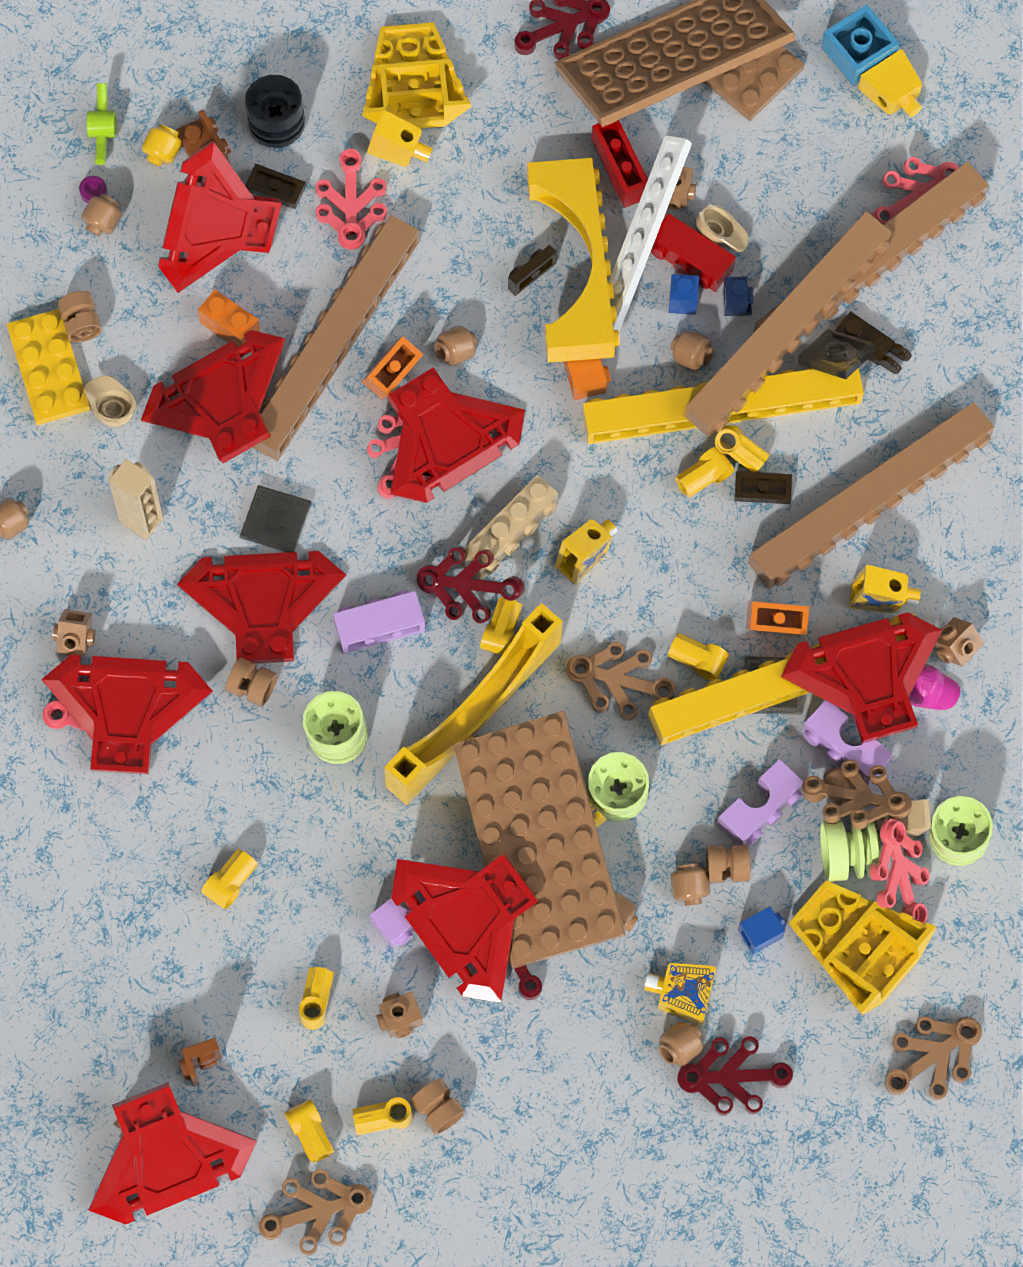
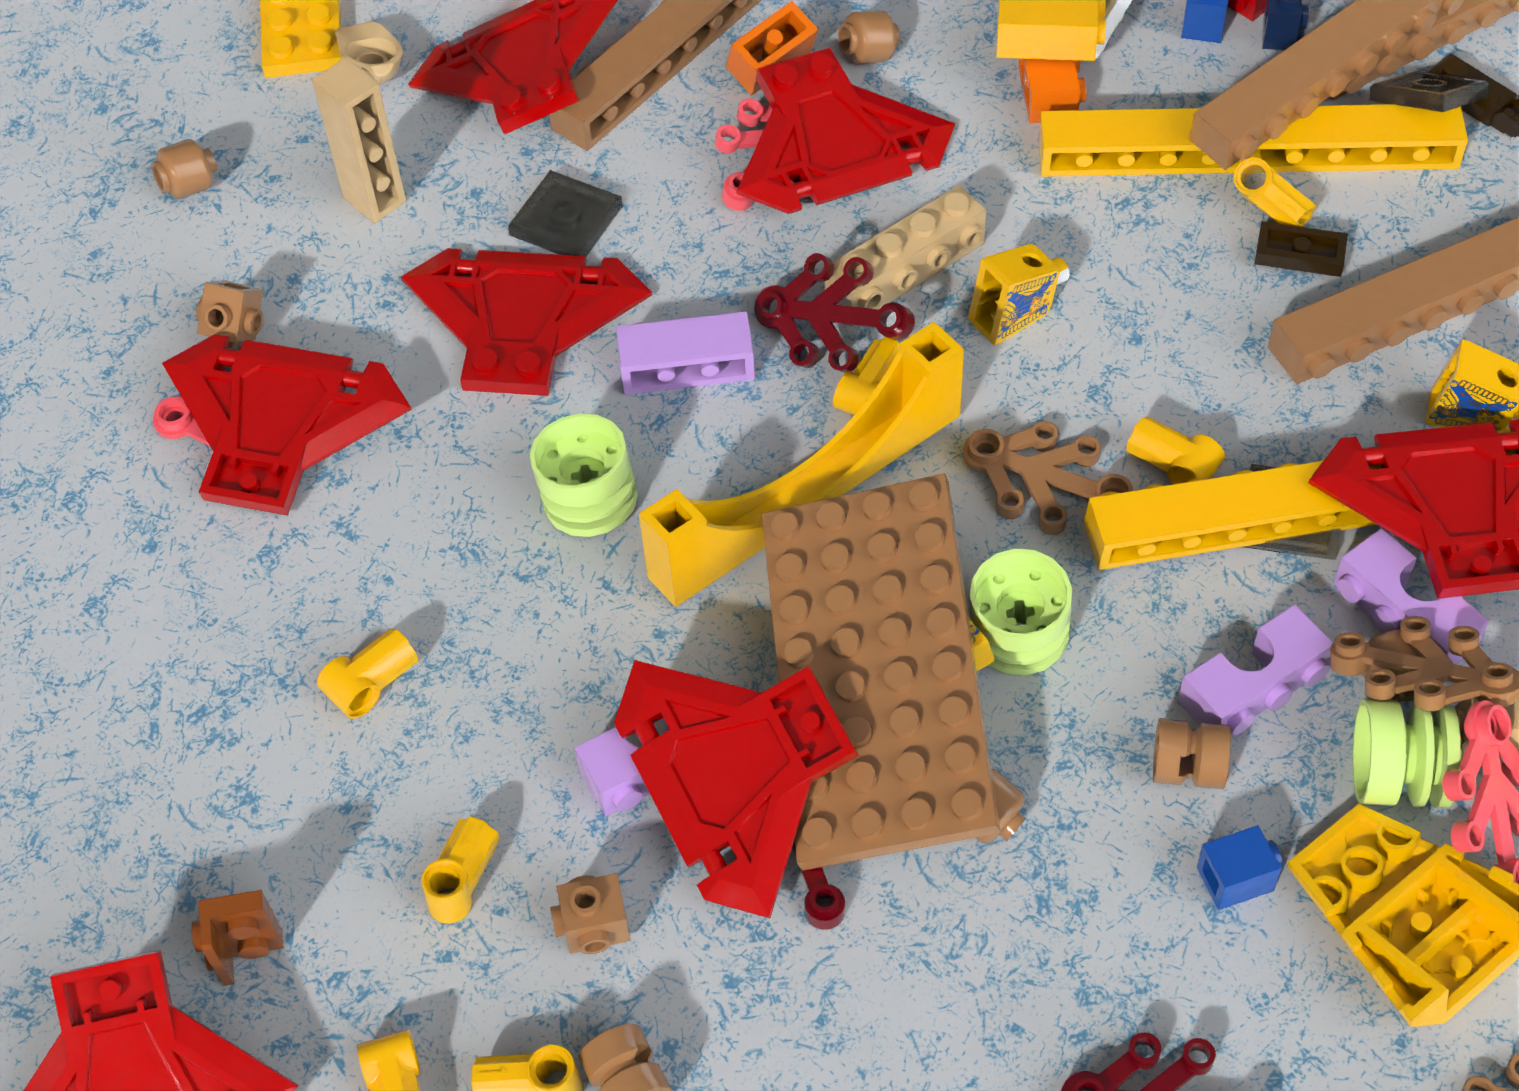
camera: 15 degrees right, 15 degrees down
medium nougat wheel [225,657,278,707] -> none
torso [644,963,716,1027] -> none
medium nougat head [658,1022,703,1066] -> none
medium nougat head [670,863,710,906] -> none
medium nougat head [671,330,714,370] -> none
yellow piece [675,447,735,498] -> none
orange brick [746,601,809,635] -> none

